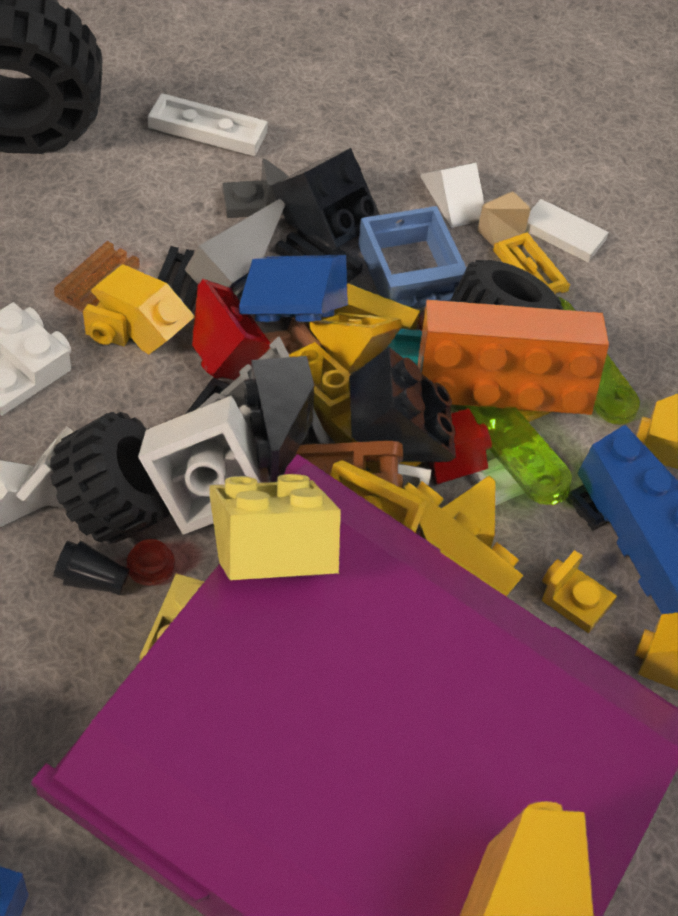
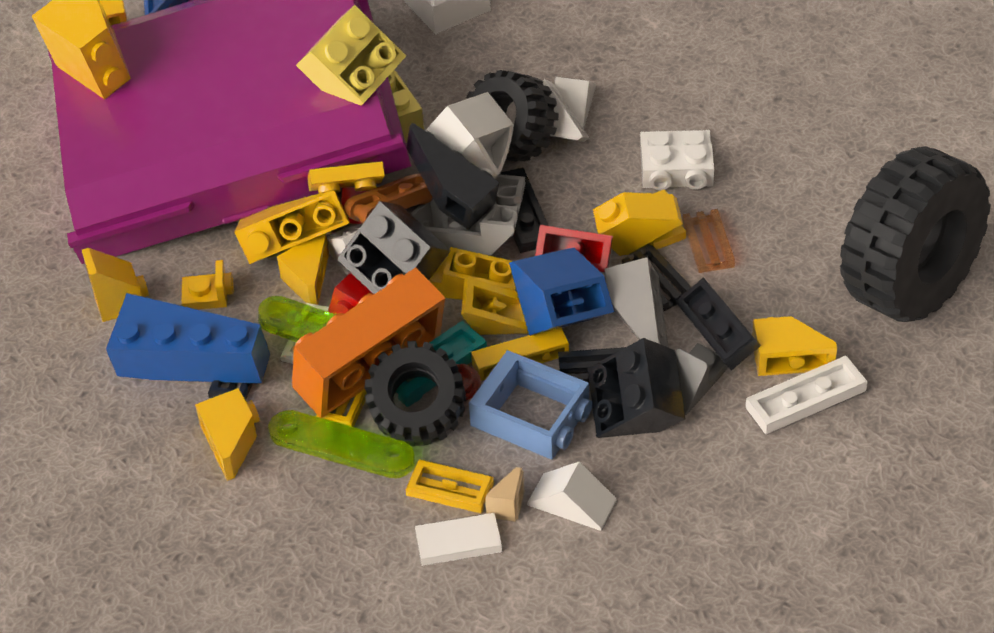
camera: 145 degrees right, 5 degrees down
none -> black tile [675,277,761,371]
none -> yellow slope [752,316,837,376]

